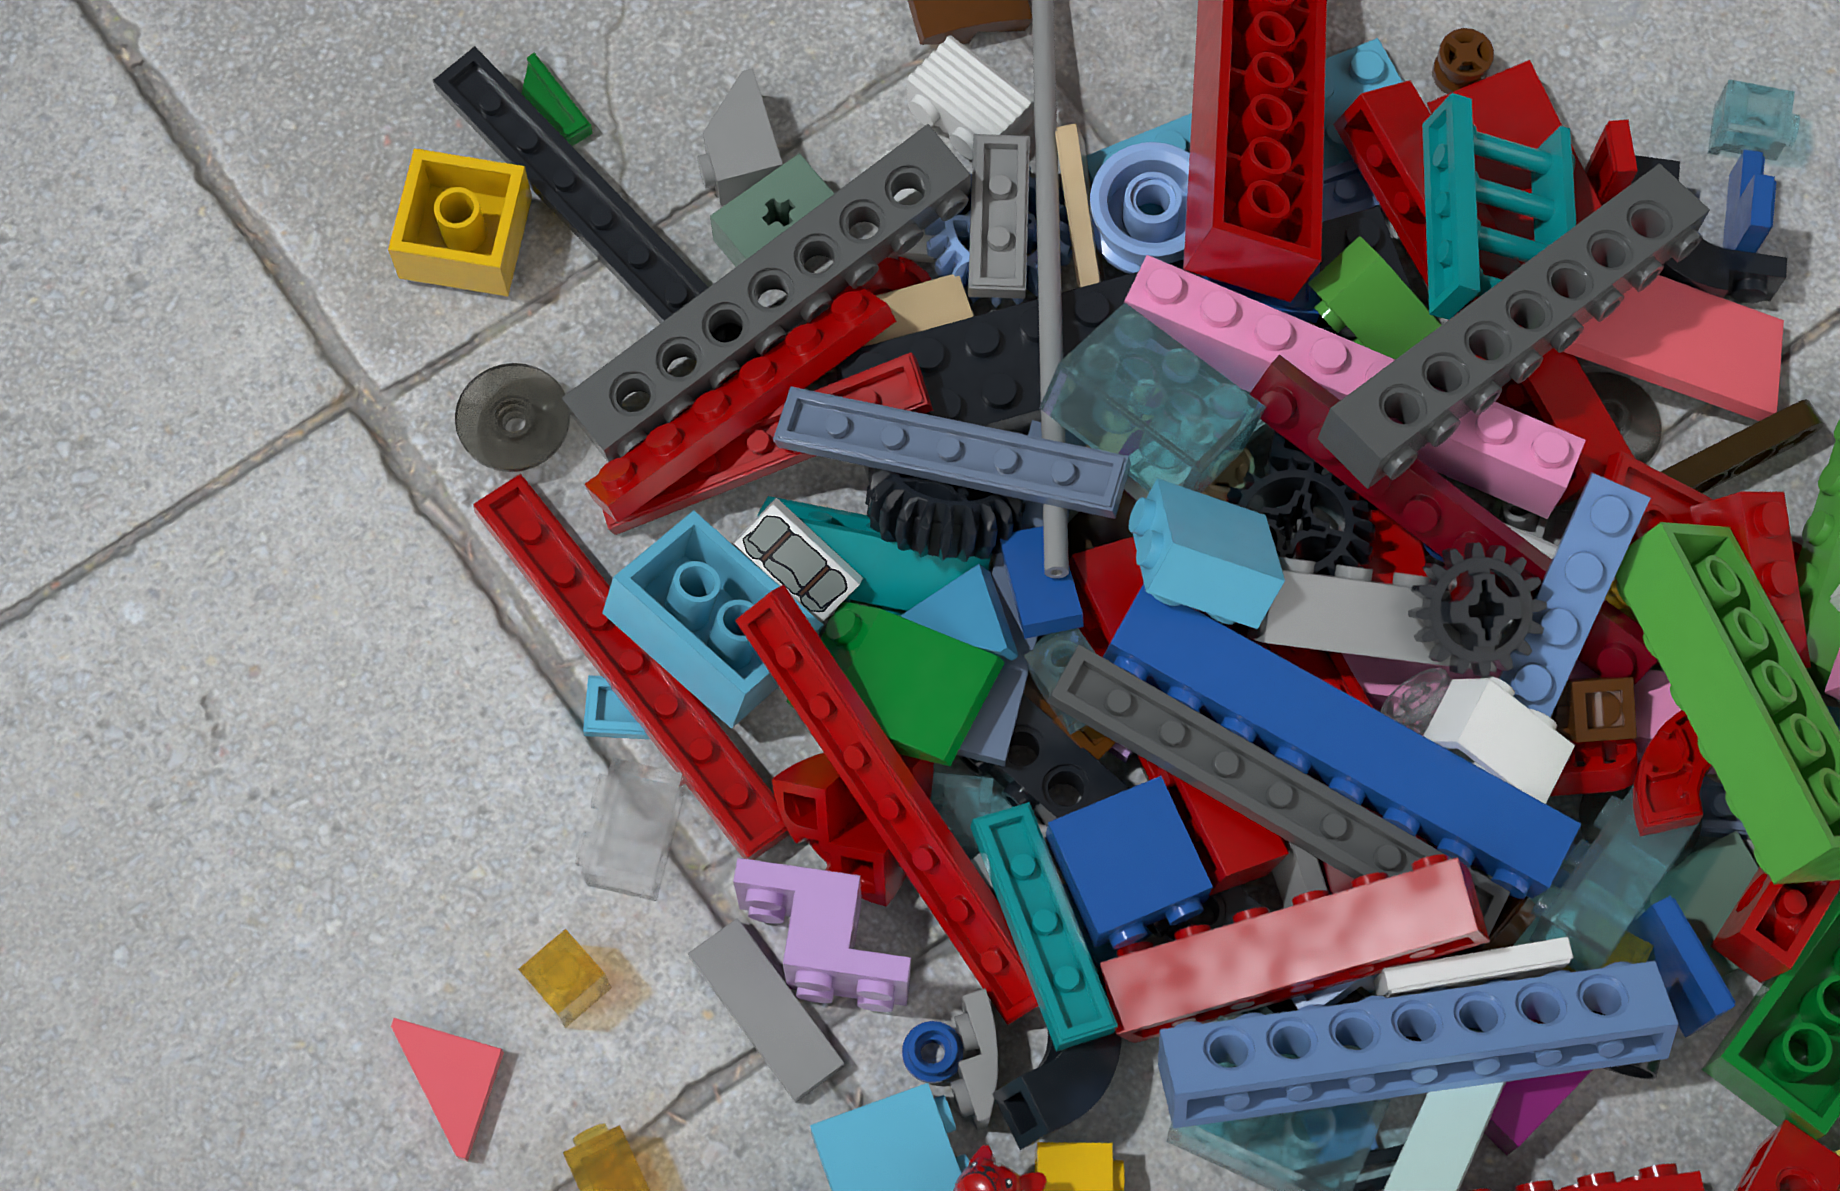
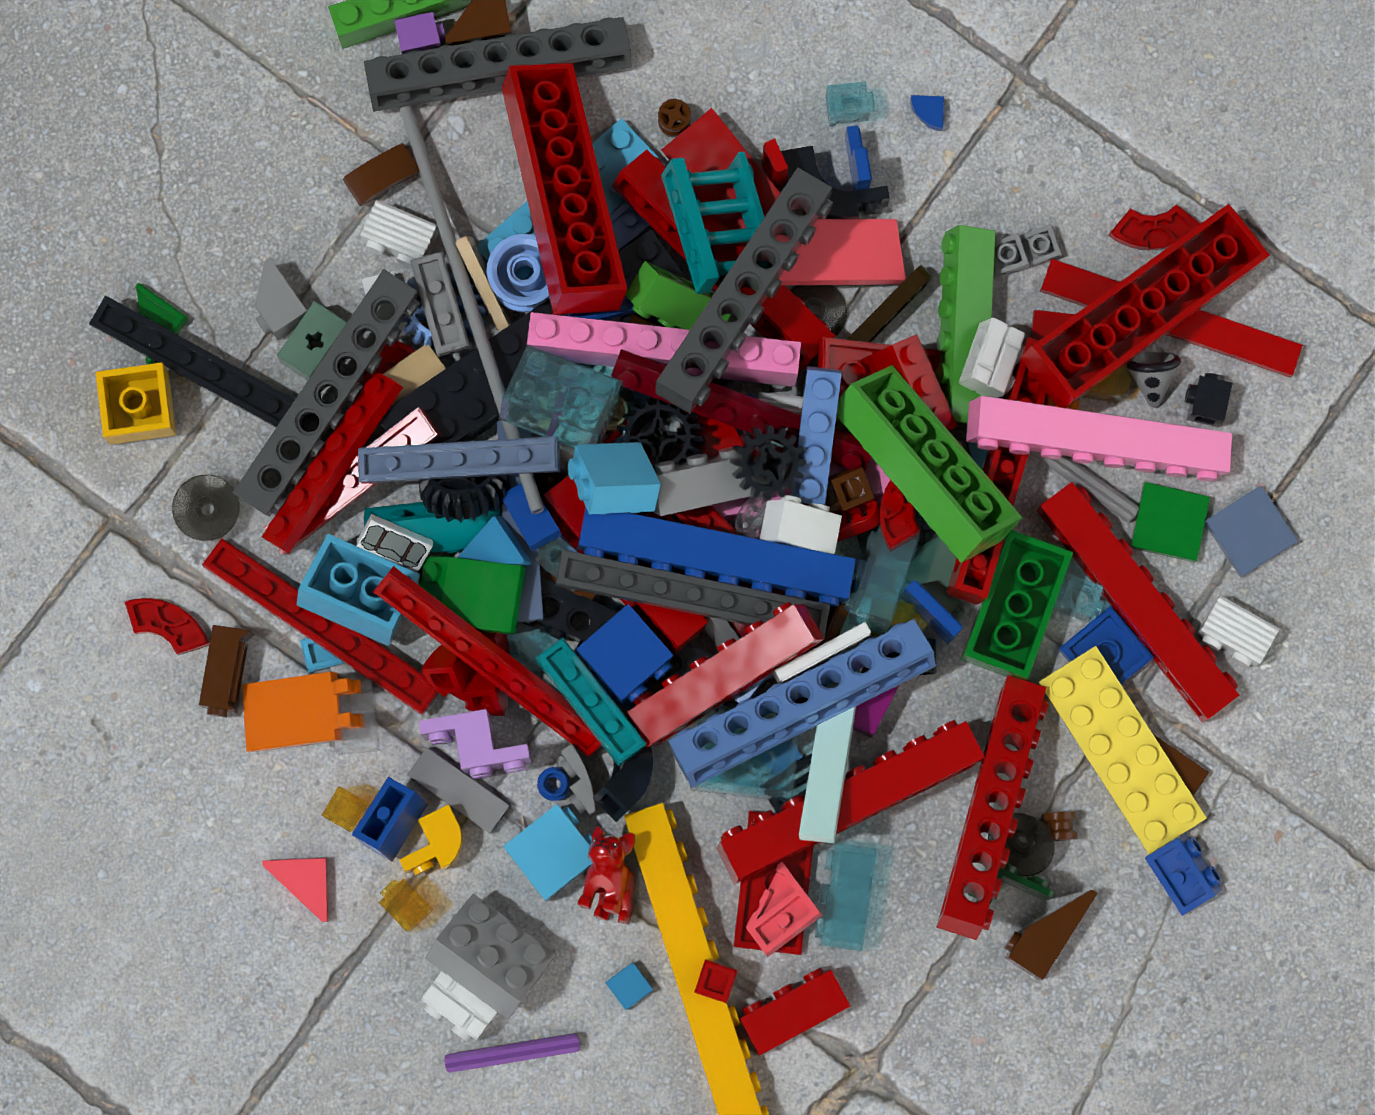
camera: 20 degrees left, 10 degrees up
none -> red tile [124,598,210,656]
none -> reddish brown window [199,625,255,718]
none -> orange tile [242,672,364,752]
none -> blue brick [352,777,428,862]
none -> yellow brick [399,804,463,876]

